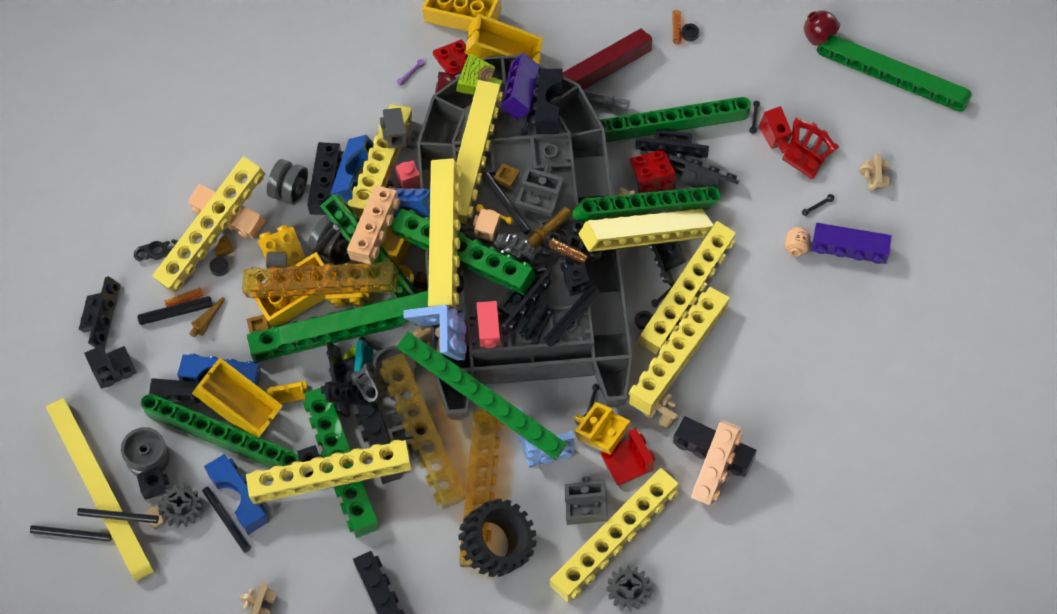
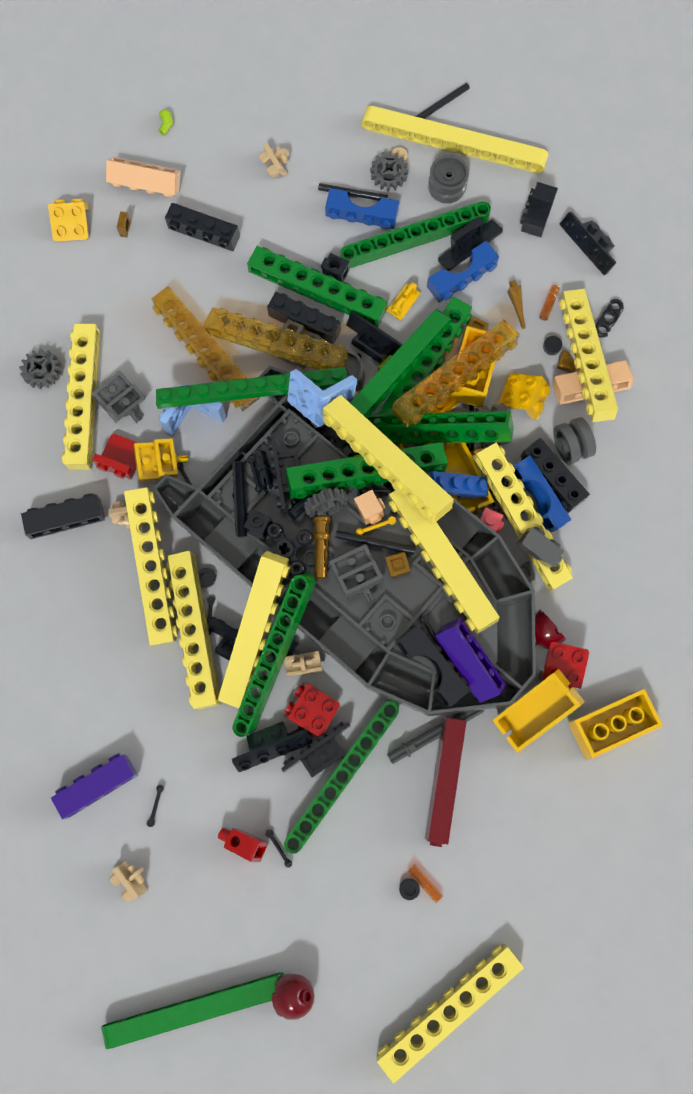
camera: 135 degrees right, 15 degrees up
black bar [77,508,159,524] -> none
black axle [137,296,213,325] -> none
black brick [137,468,170,500] -> none
yellow piece [192,358,283,437] -> none
light yellow brick [246,440,412,504] -> none
dark grey piece [266,252,287,271] -> none
black bar [308,224,340,257] -> none
black bracket [321,381,376,406] -> none
light nougat brick [347,185,400,265] -> none
dark grey piece [351,362,387,402] -> none
teal tile [354,340,373,372] -> none
medium lavender hinge [397,59,424,85] -> none
lime torso [456,53,502,95] -> none
black tyre [458,499,537,577] -> none
coral brick [477,301,500,348] -> none
clear orange piece [548,238,588,264] -> none
light nougat brick [691,420,743,505] -> none
red plate [782,117,839,179] -> none
light nougat head [785,227,811,256] -> none

